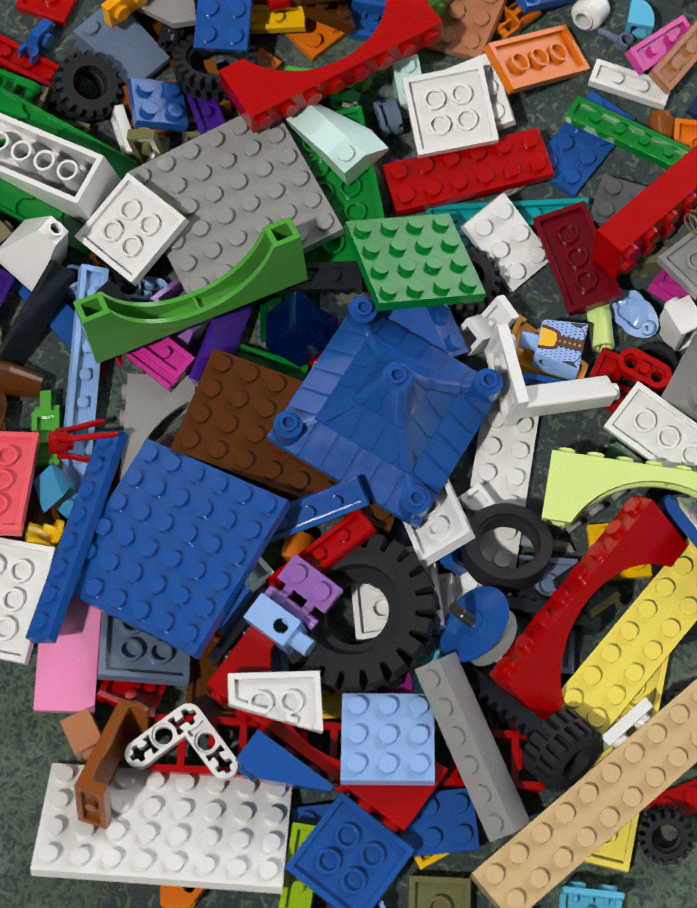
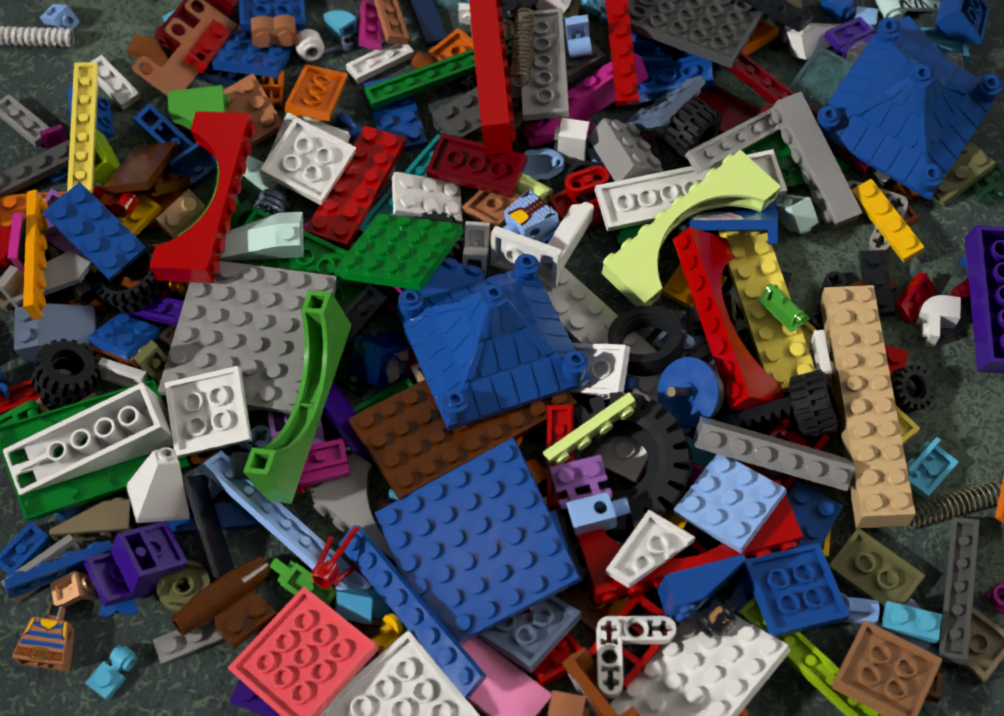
camera: 50 degrees left, 10 degrees down
blue plate [268,475,370,544] -> none
white tile [458,482,497,512] -> none
none -> tan plate [154,189,206,239]
none -> blue arm [337,113,363,140]
none -> nougat tile [461,190,520,230]
none -> yellowish green plate [543,392,636,467]
none -> black head [695,597,736,639]
none -> bright green hinge [758,283,810,333]

